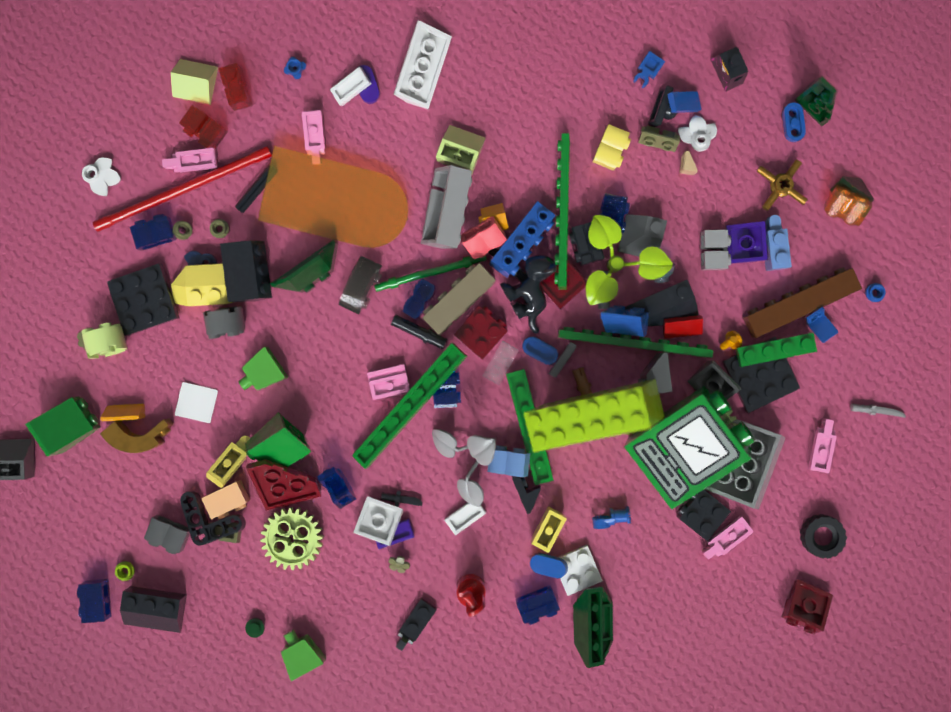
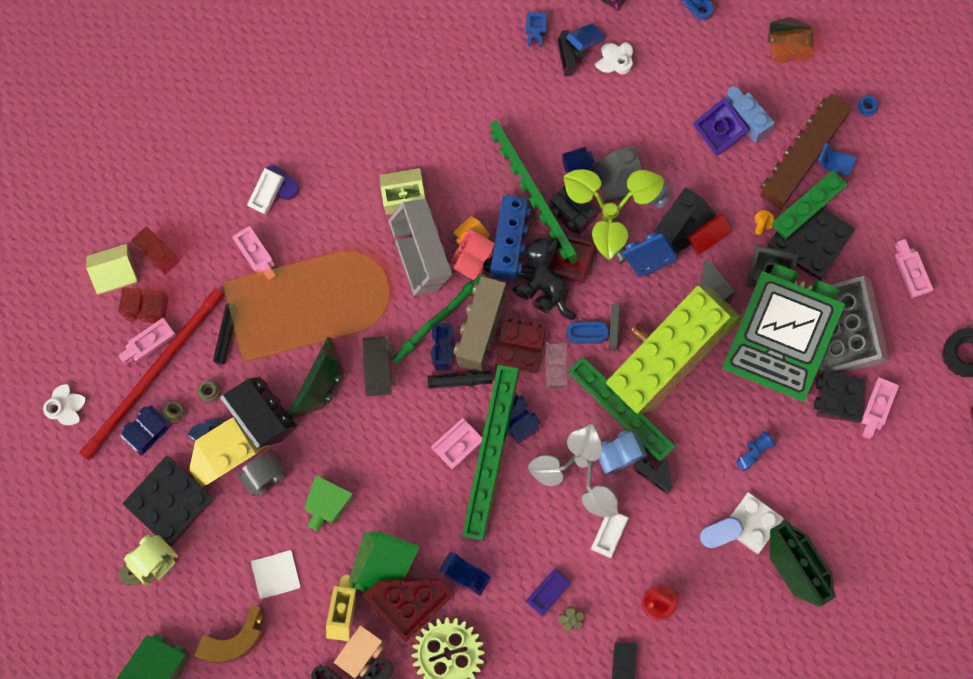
camera: 20 degrees left, 15 degrees down
light orange slope [100,403,145,421] -> none
blue plate [284,57,306,79] -> none
white plate [353,496,403,546] -> none
black piece [381,490,423,507] -> none
white slope [393,20,452,109] -> none
clear blue brick [515,585,560,625] -> none
light yellow brick [531,506,567,553] -> none
green plate [557,327,713,358] -> none
light yellow brick [592,124,631,171] -> none
olive hinge [638,125,680,152] -> none
tan slope [680,151,698,175] -> none
light grey piece [701,230,731,270] -> none
pearl gold bar [756,159,808,211] -> none
light grey piece [850,404,906,418] -> none

